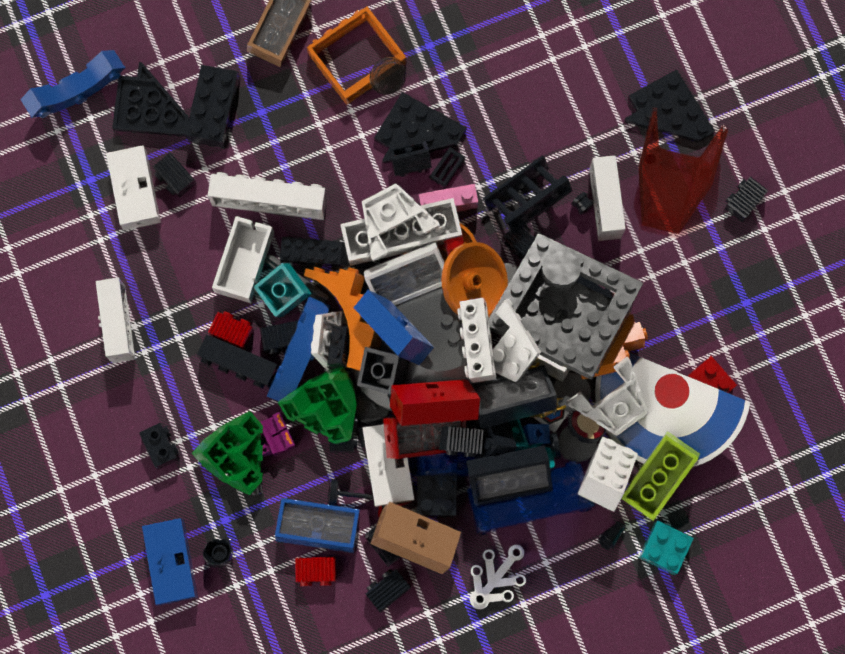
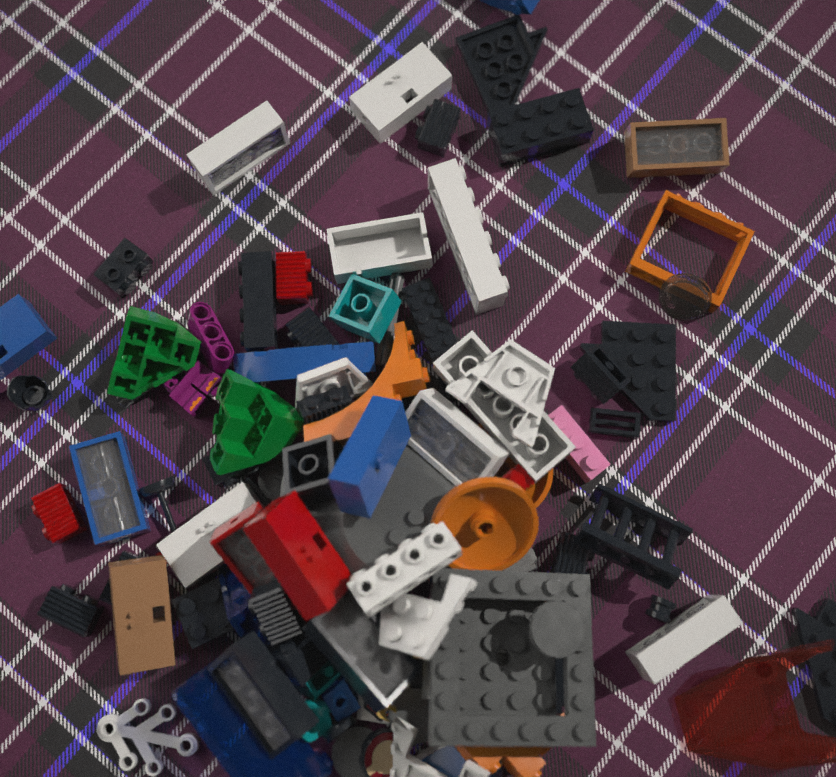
camera: 65 degrees right, 0 degrees up
none -> magenta beam [187,302,234,373]

